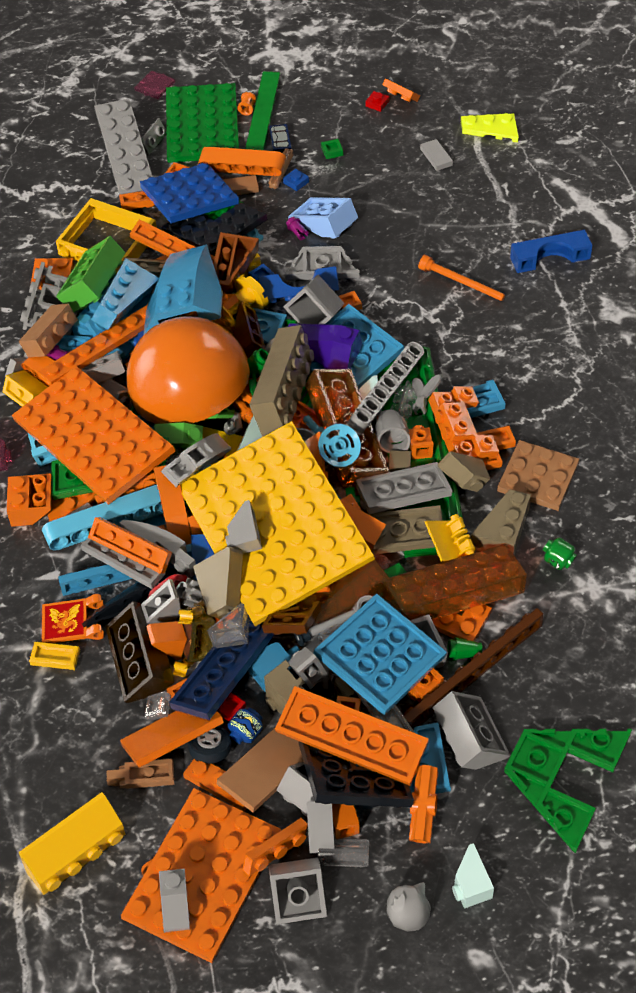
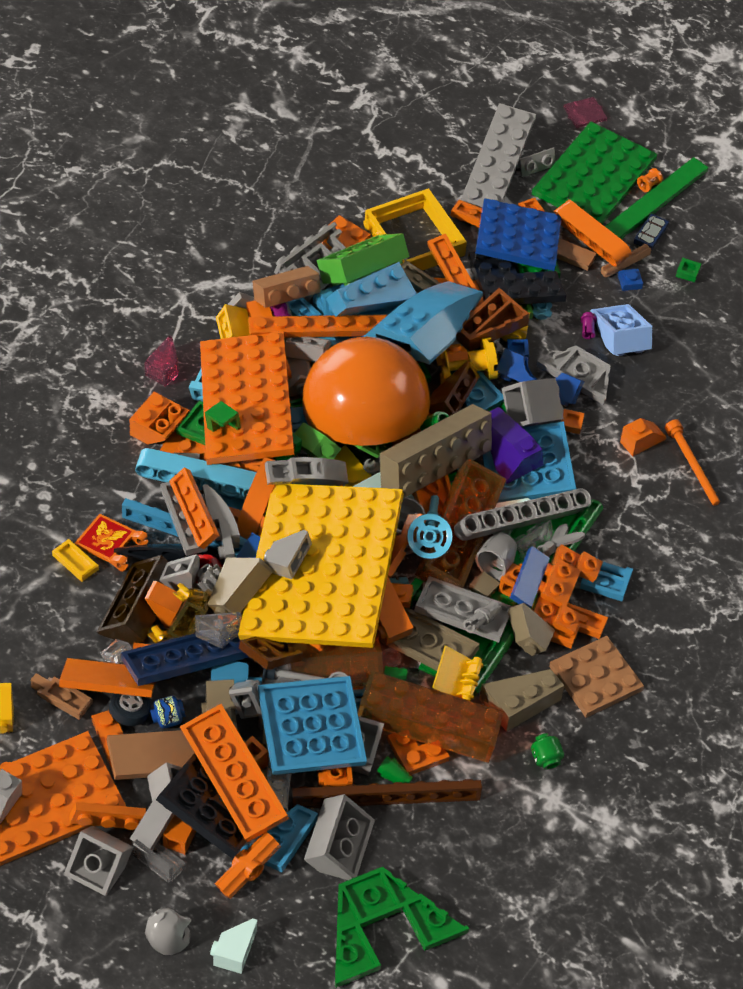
camera: 30 degrees right, 0 degrees up
red plate [217,693,246,722] -> none
none -> green panel [205,401,241,432]
none -> light grey pin [463,600,502,633]
none -> tile [510,546,550,608]
none -> orange slope [620,418,667,456]

